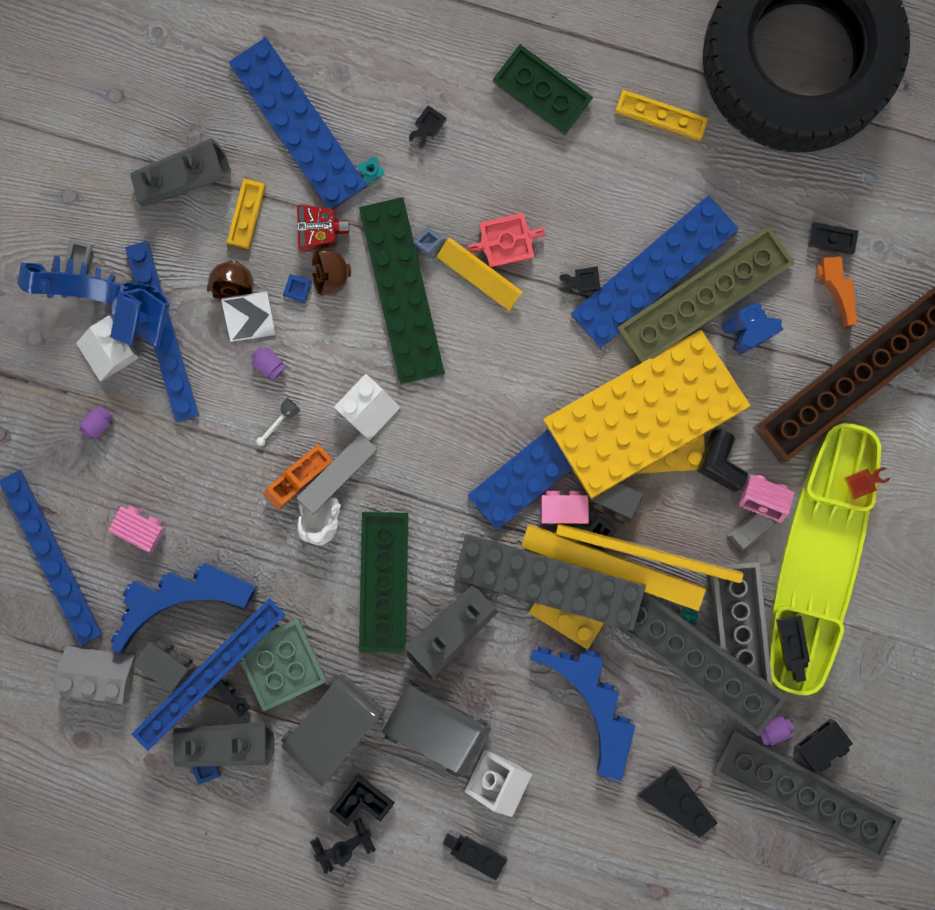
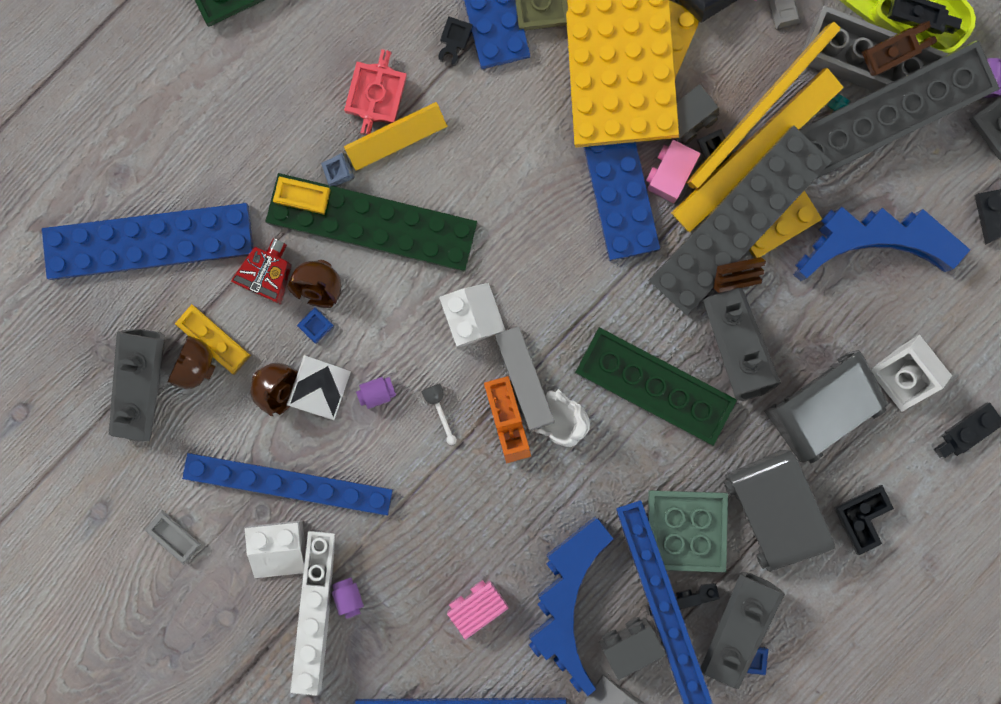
camera: 70 degrees left, 0 degrees up
blue piece [17,256,170,346] -> none
black axle [310,817,376,874] -> none
teal plate [358,156,384,183] -> none
black plate [409,105,447,149] -> none
none -> reddish brown cylinder [167,336,216,389]
none -> yellow tile [273,177,331,215]
none -> white slope [290,531,335,695]
none -> reddish brown tile [714,257,766,293]
none -> reddish brown hinge [862,21,937,76]

